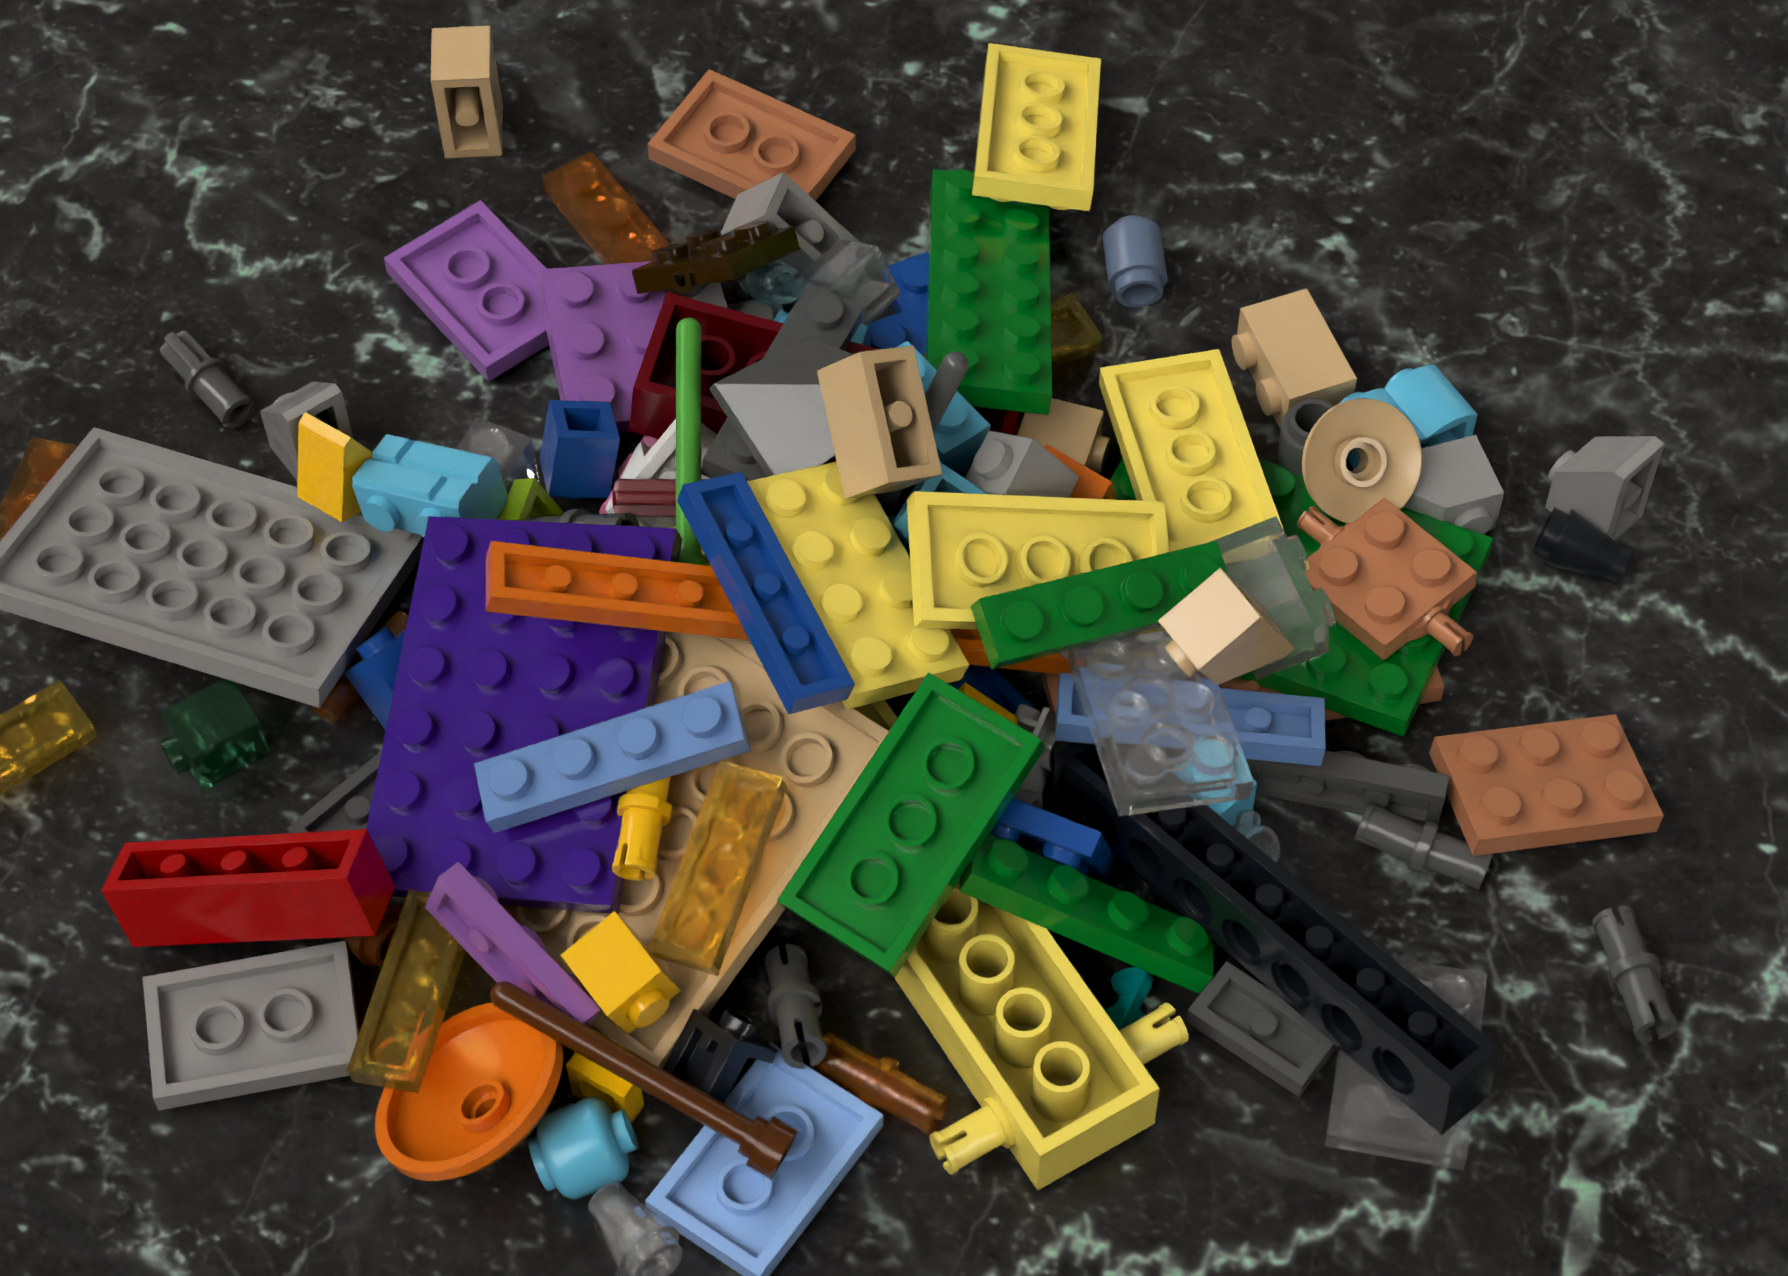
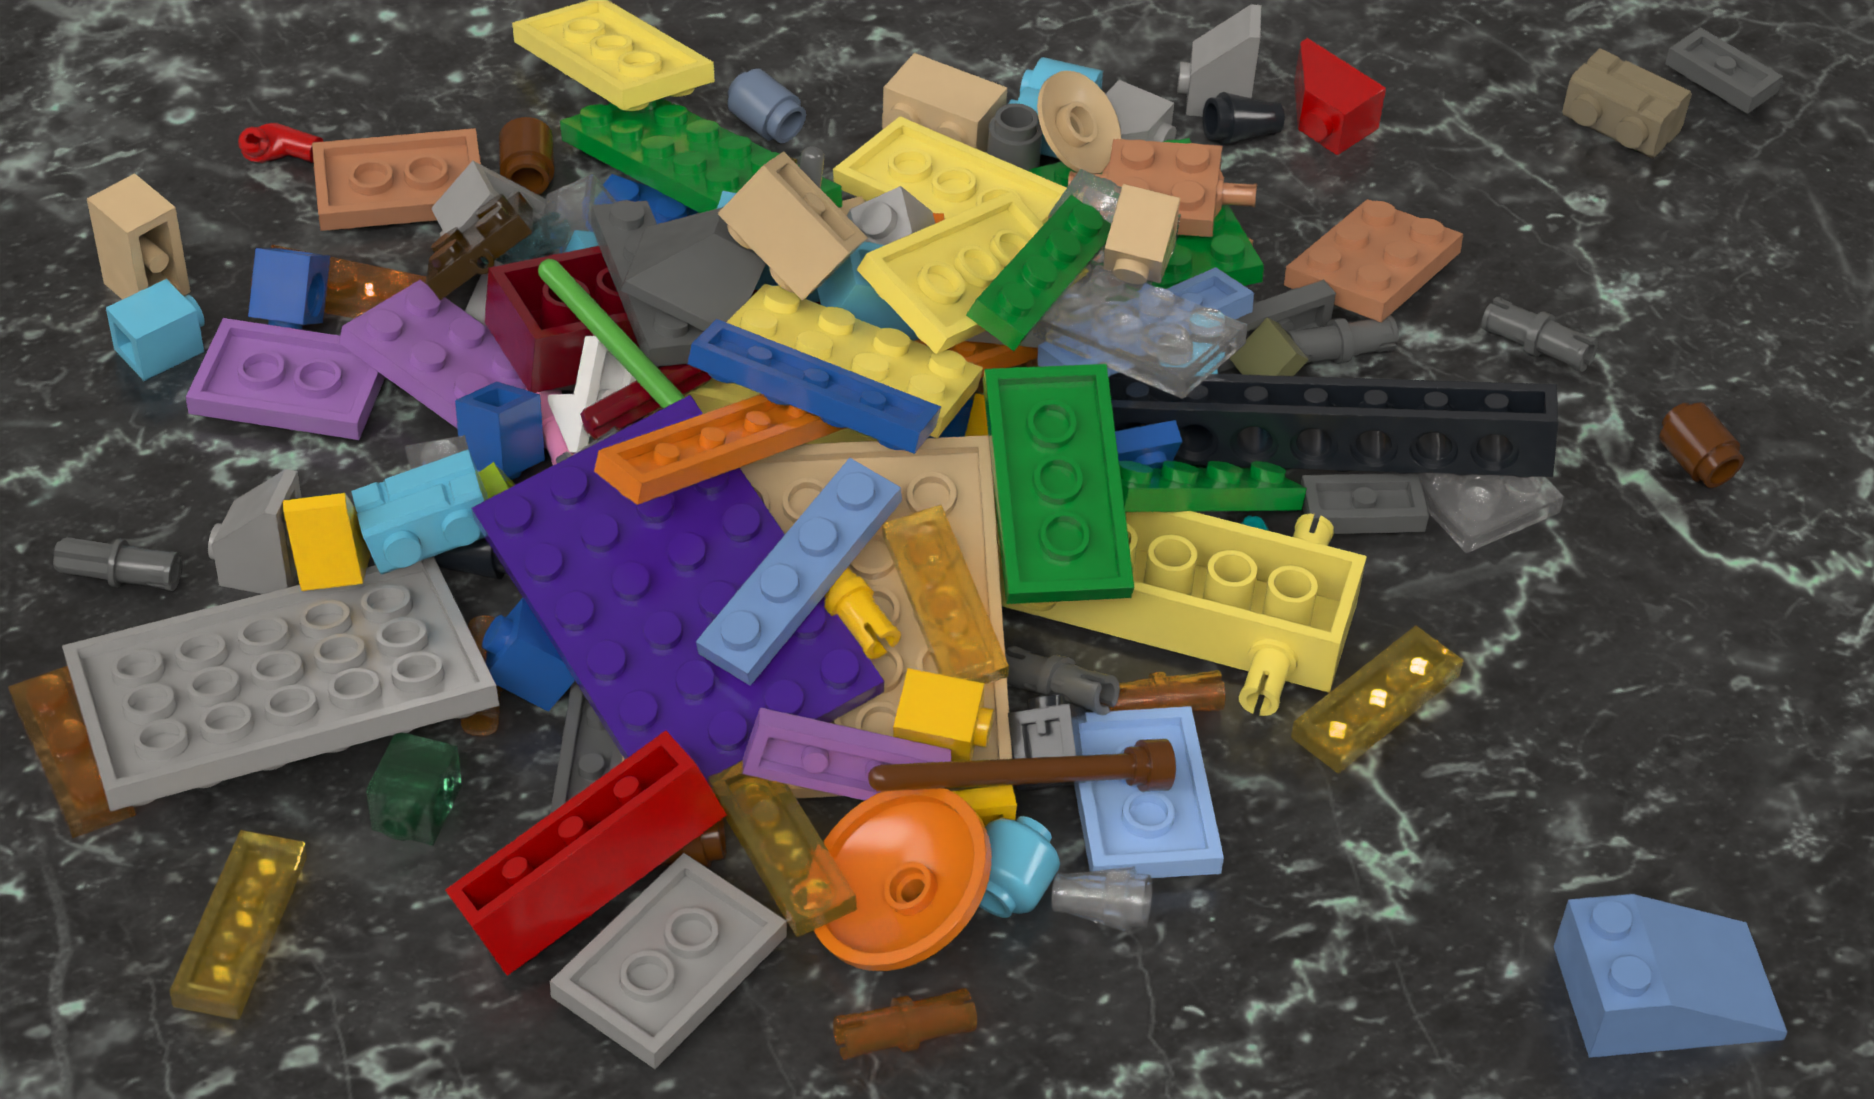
camera: 45 degrees left, 10 degrees down
none -> medium azure brick [106,279,205,381]
none -> red arm [238,123,323,163]
none -> blue brick [248,248,330,330]
none -> reddish brown brick [499,117,555,195]
none -> clear orange pin [833,988,977,1060]
none -> olive tile [1229,317,1309,376]
none -> clear yellow plate [1291,625,1463,774]
none -> red slope [1294,38,1386,155]
none -> reddish brown brick [1659,402,1744,488]

